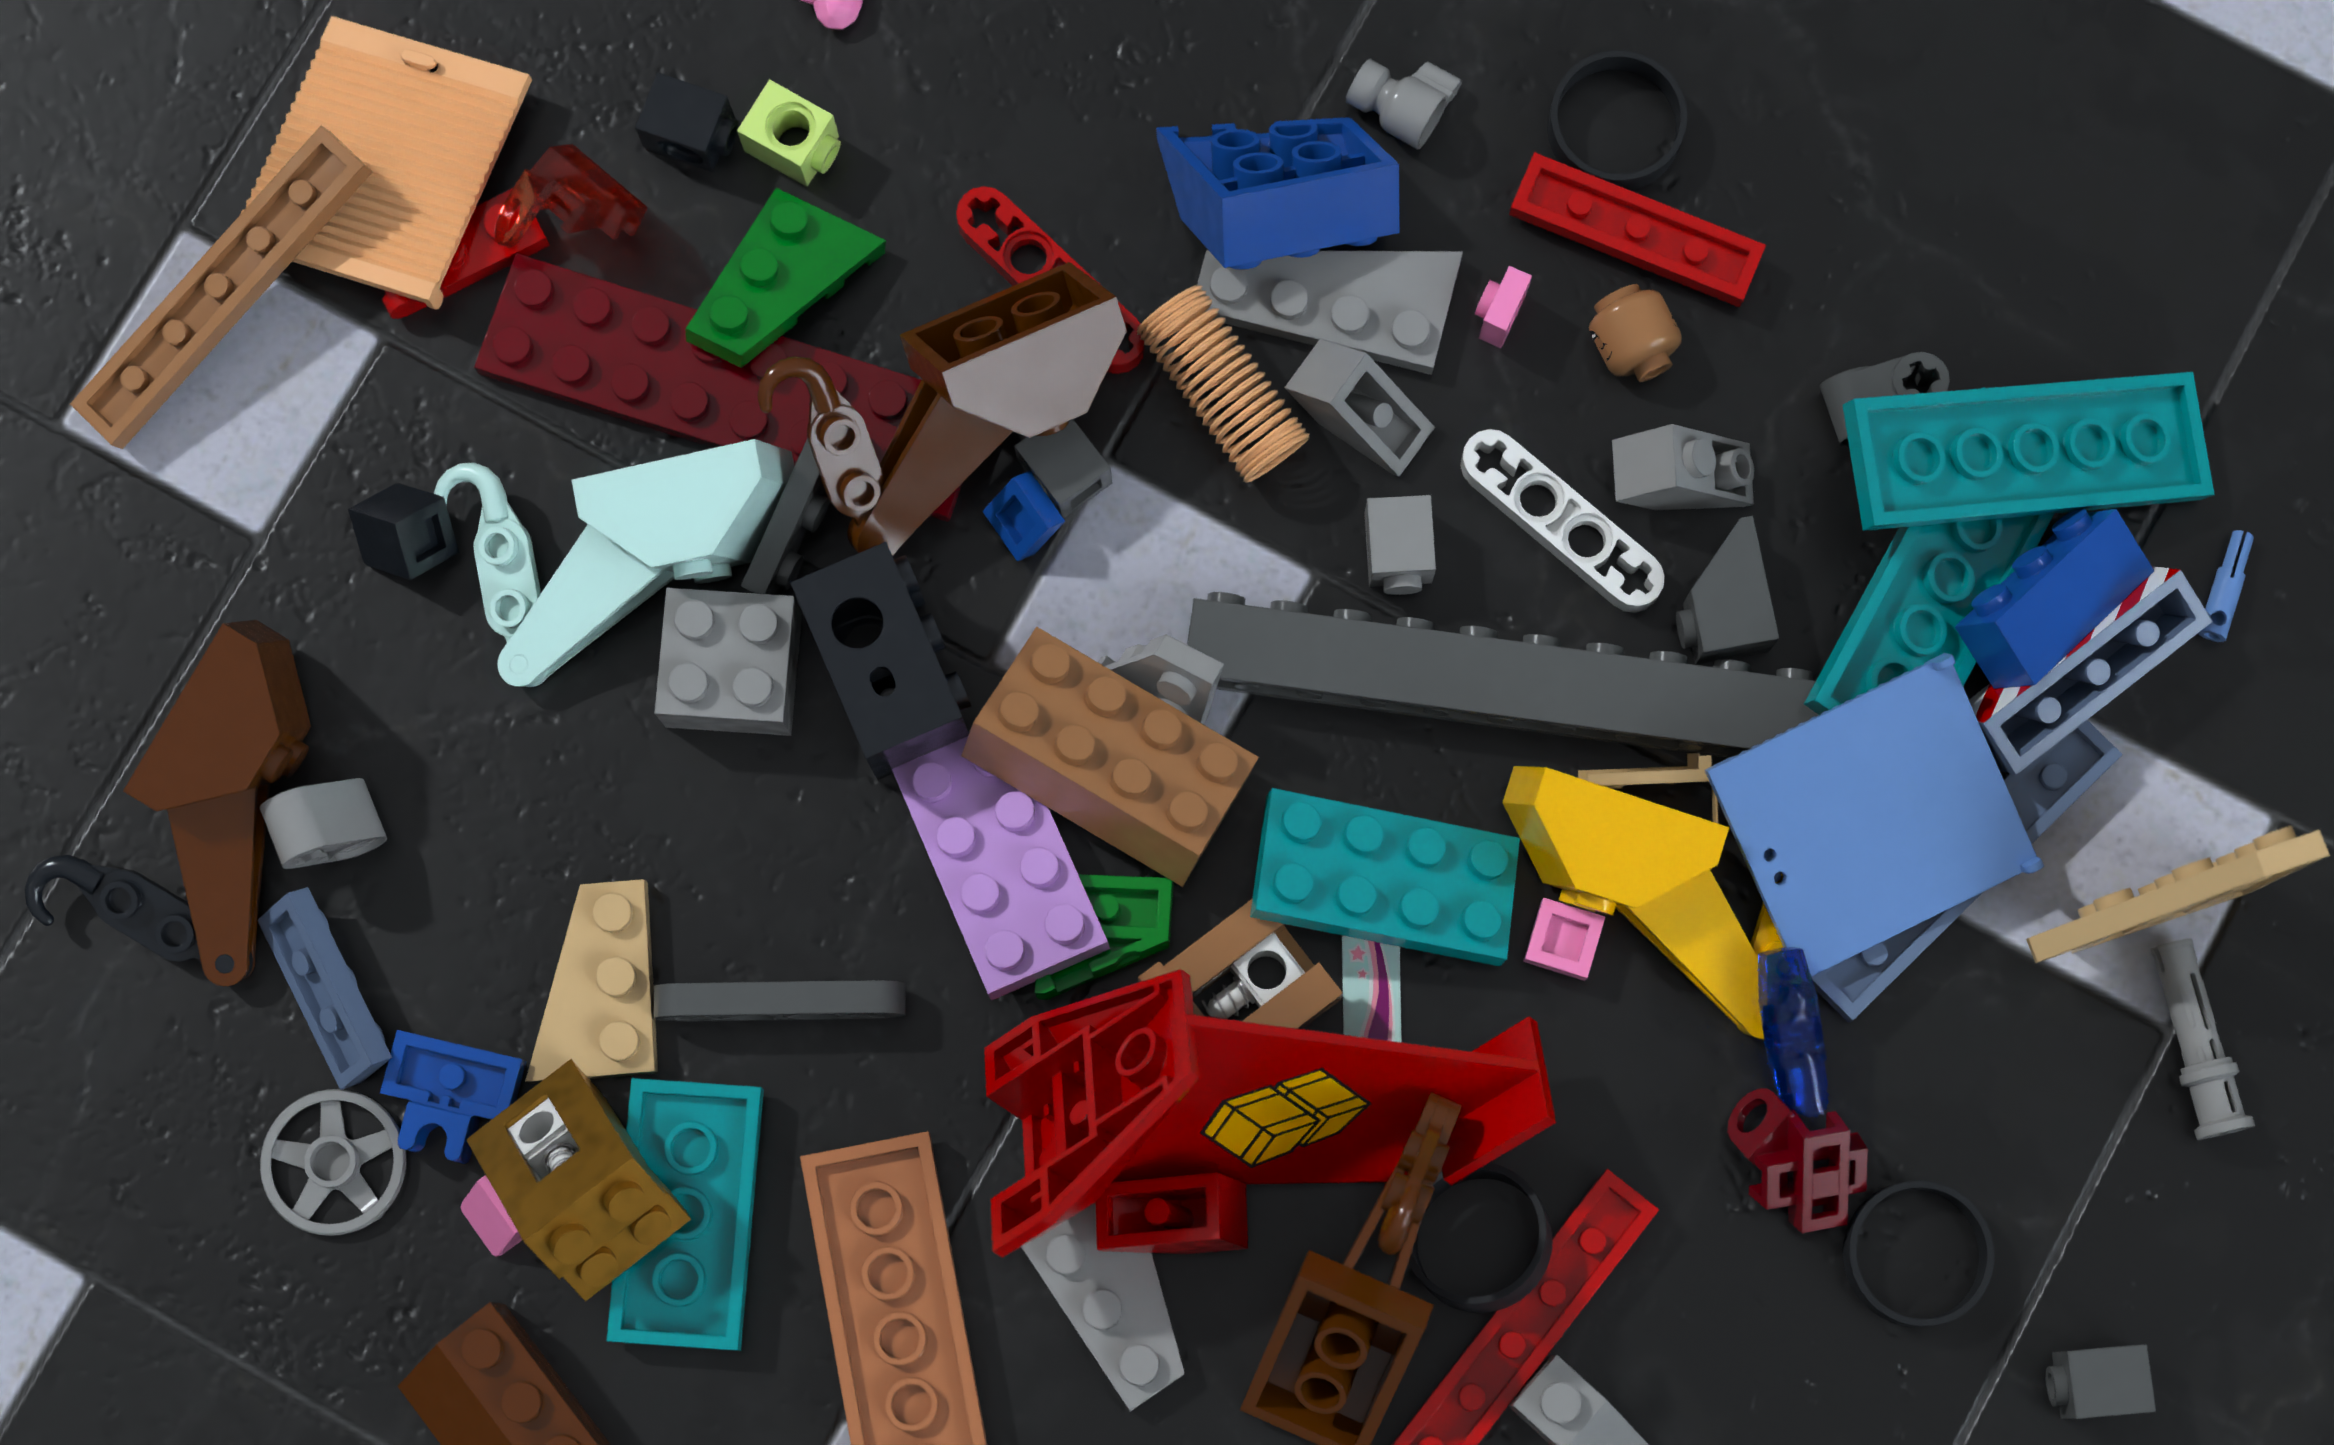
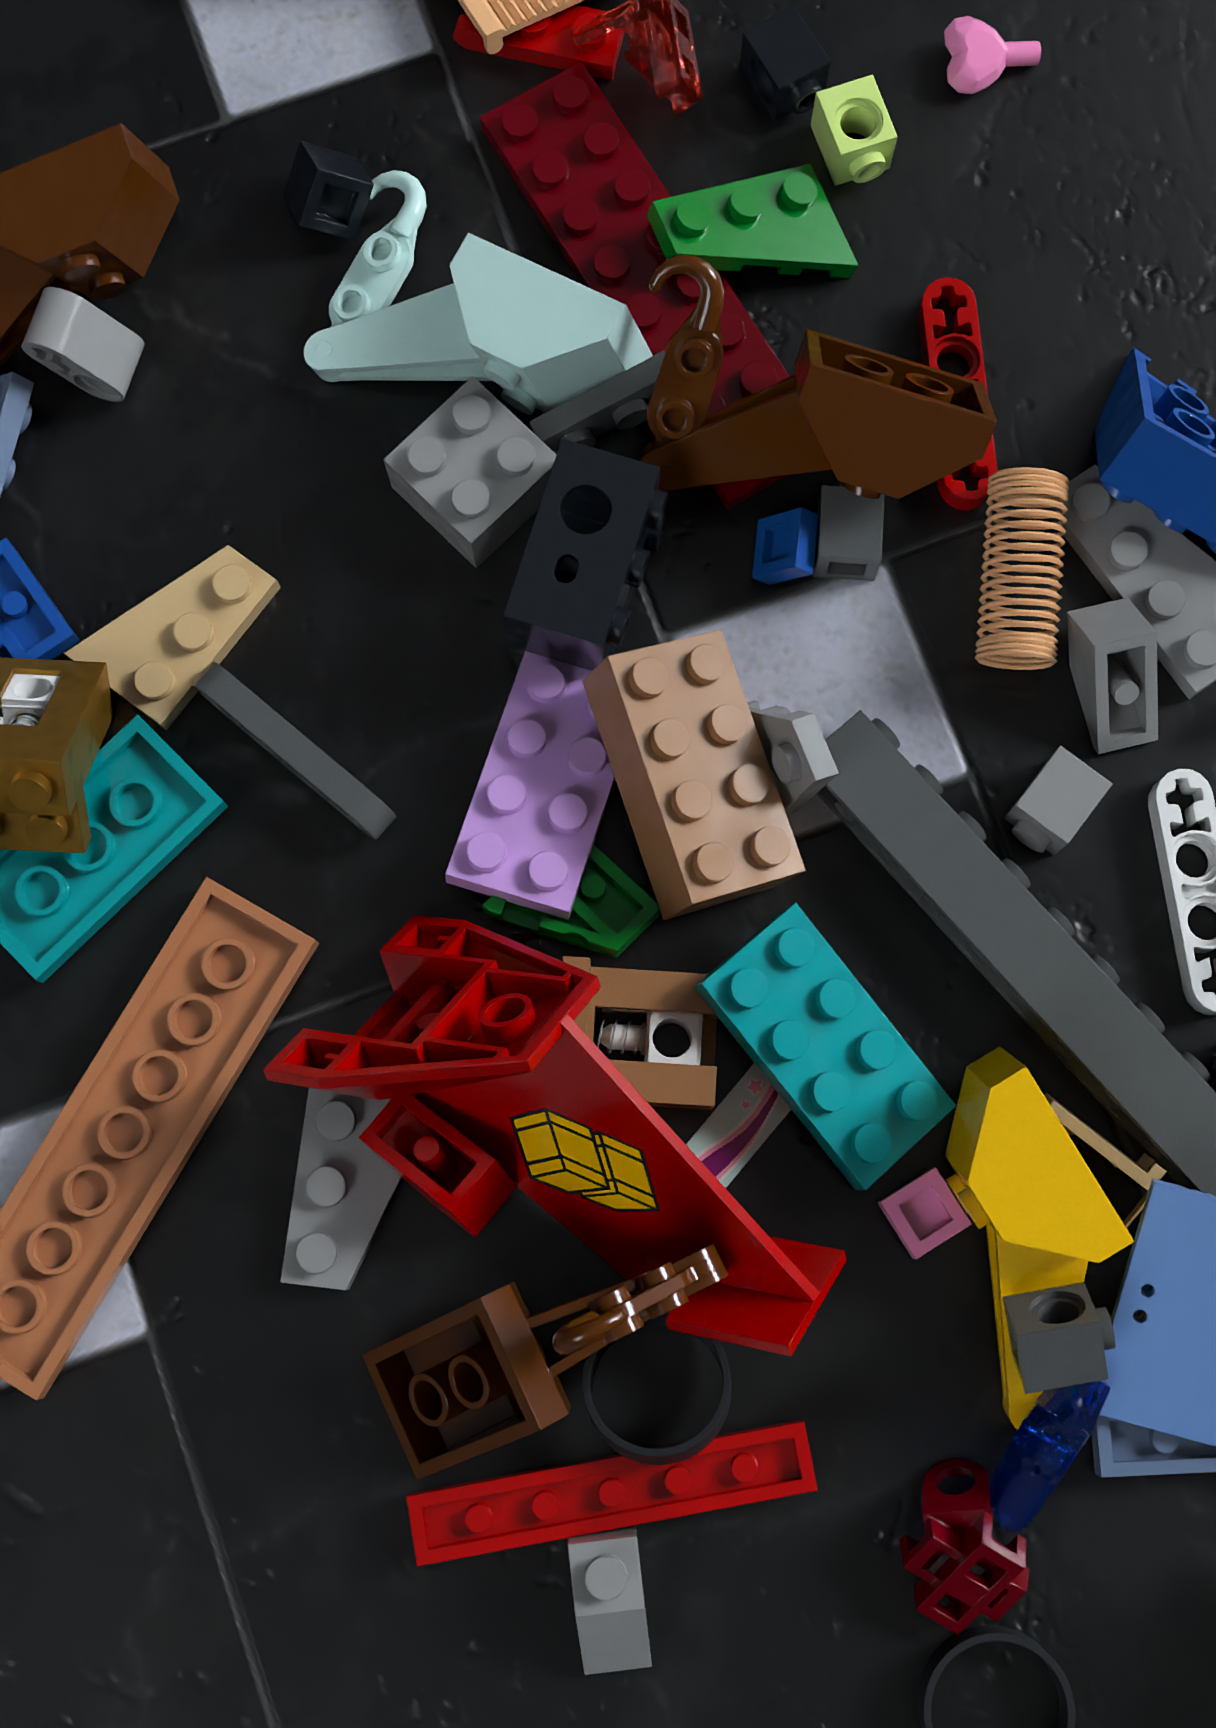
camera: 40 degrees right, 0 degrees up
none -> dark grey brick [1003,1282,1116,1394]

